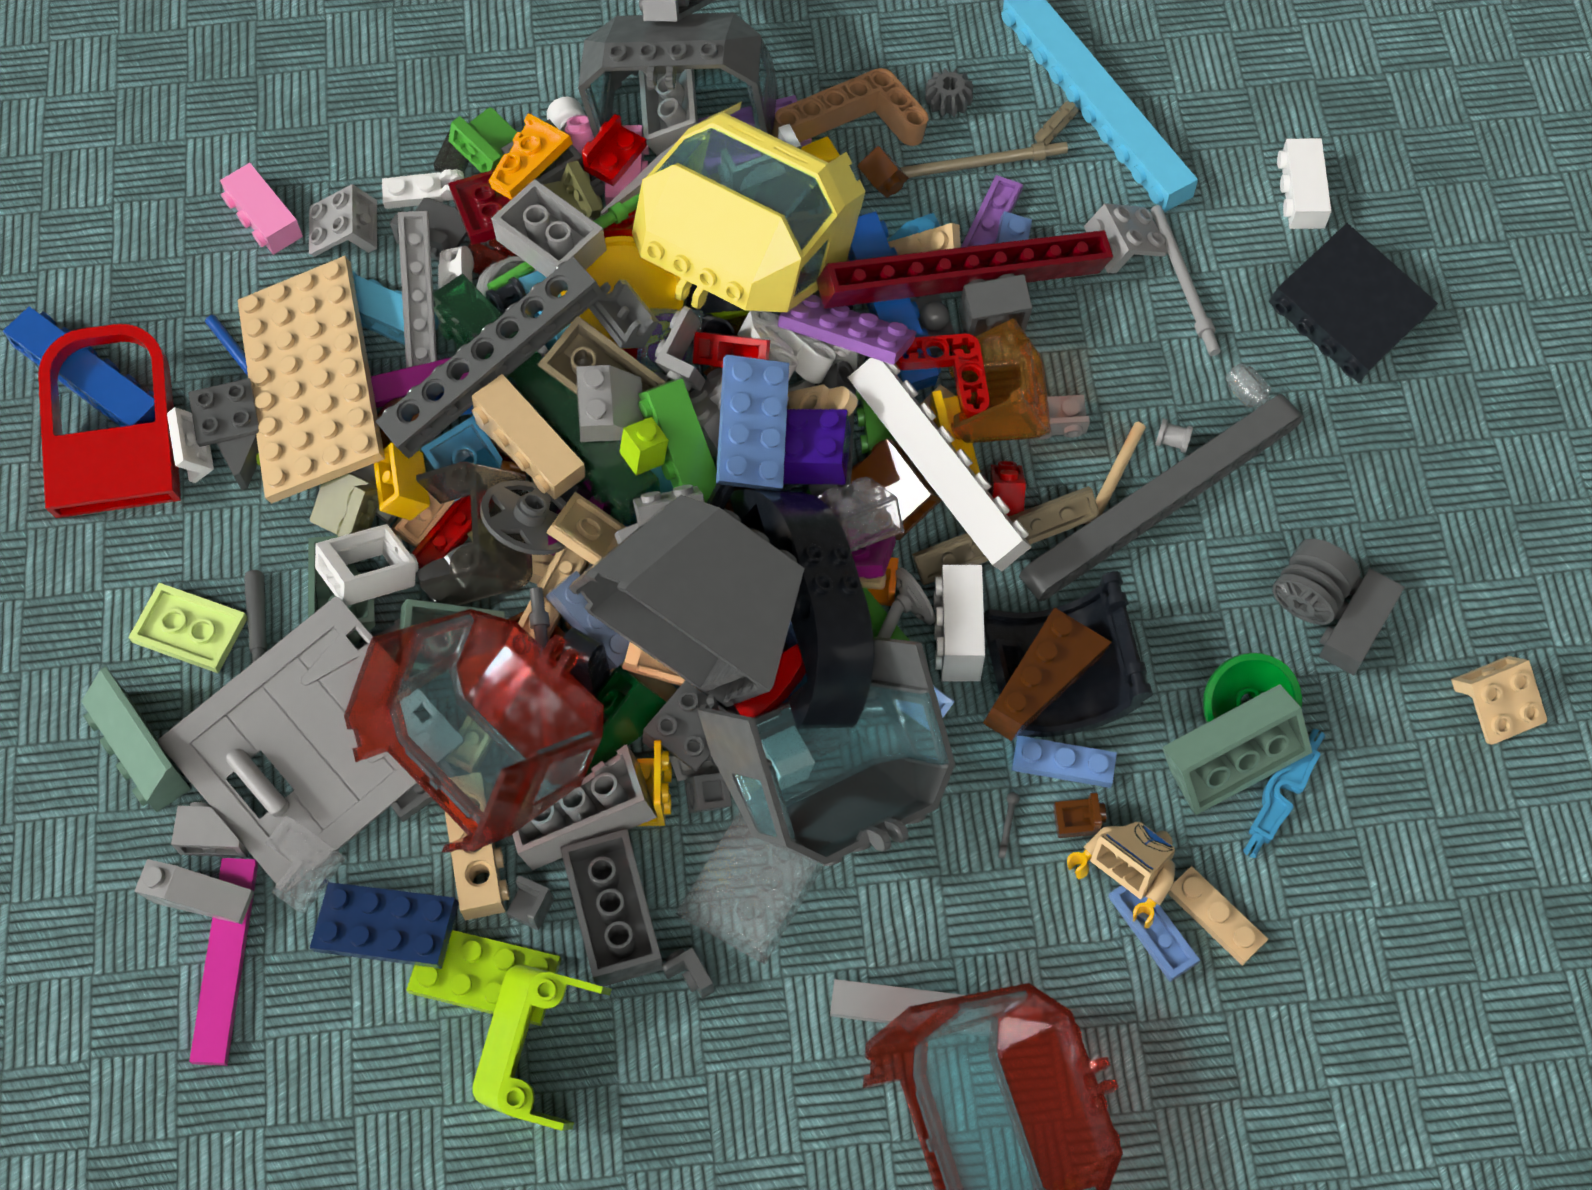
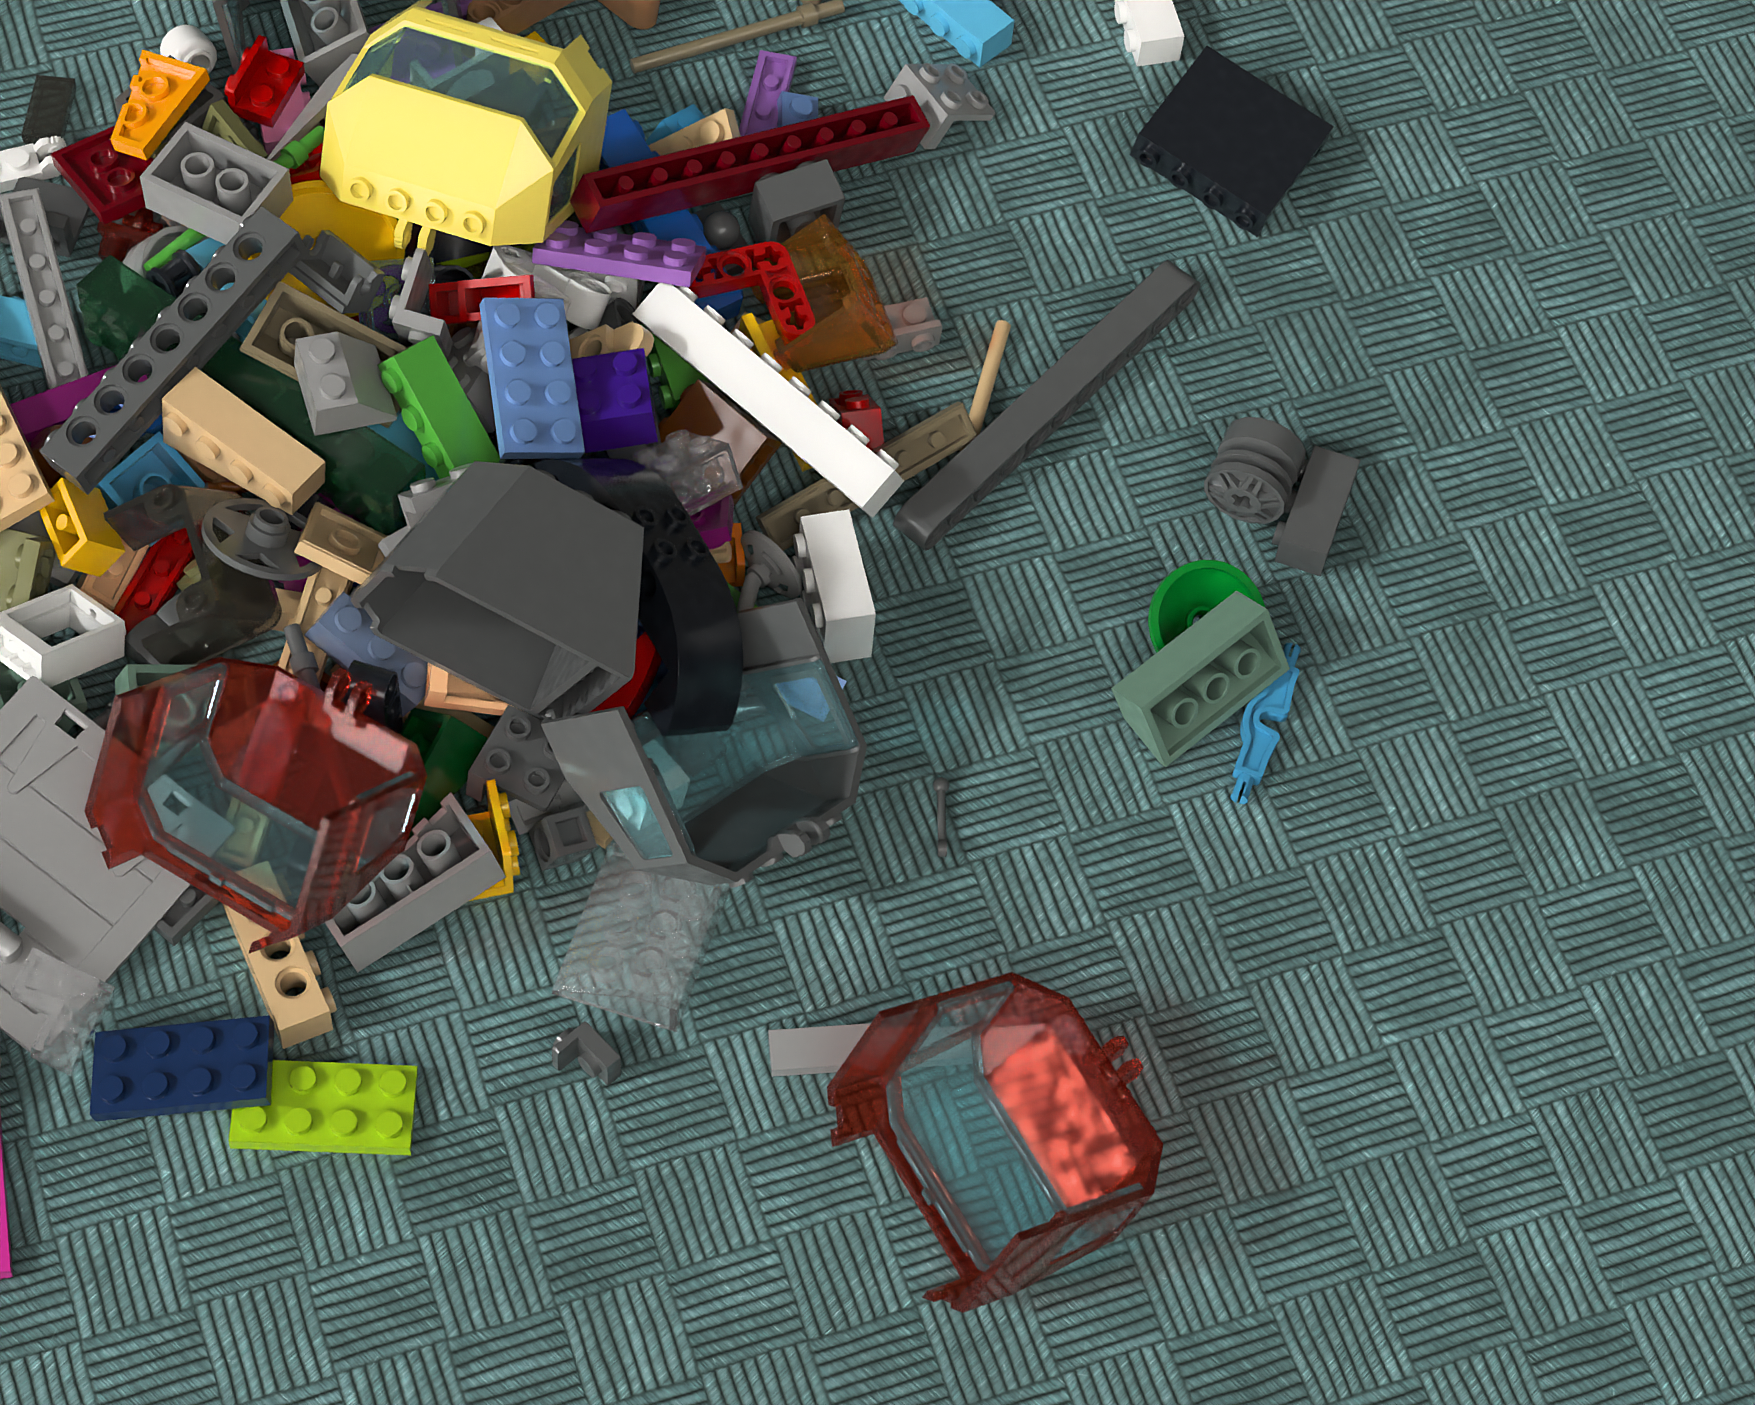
camera: 20 degrees left, 5 degrees down
white leg [438,246,477,308] -> none
bright green bracket [448,107,517,173] -> none
lime windscreen [472,965,612,1131] -> none
dark grey panel [506,876,554,931] -> none
dark grey brick [560,829,663,987] -> none
bright pink brick [565,115,594,155] -> none
lime brick [619,417,669,475] -> none
reddish brown brick [857,146,909,198] -> none
reddish brown wedge [983,607,1112,741] -> none
black hinge [984,571,1153,737] -> none
medium blue plate [1012,736,1117,788] -> none
reddish brown bracket [1053,792,1106,838] -> none
tan torso [1067,822,1175,929] -> none
medium blue plate [1108,885,1200,982] -> none
light grey bar [1150,205,1221,356] -> none
light grey bush [1155,418,1193,453] -> none
tan plate [1168,866,1268,966] -> none
clear brick [1225,363,1271,409] -> none
tan bracket [1451,656,1547,745] -> none

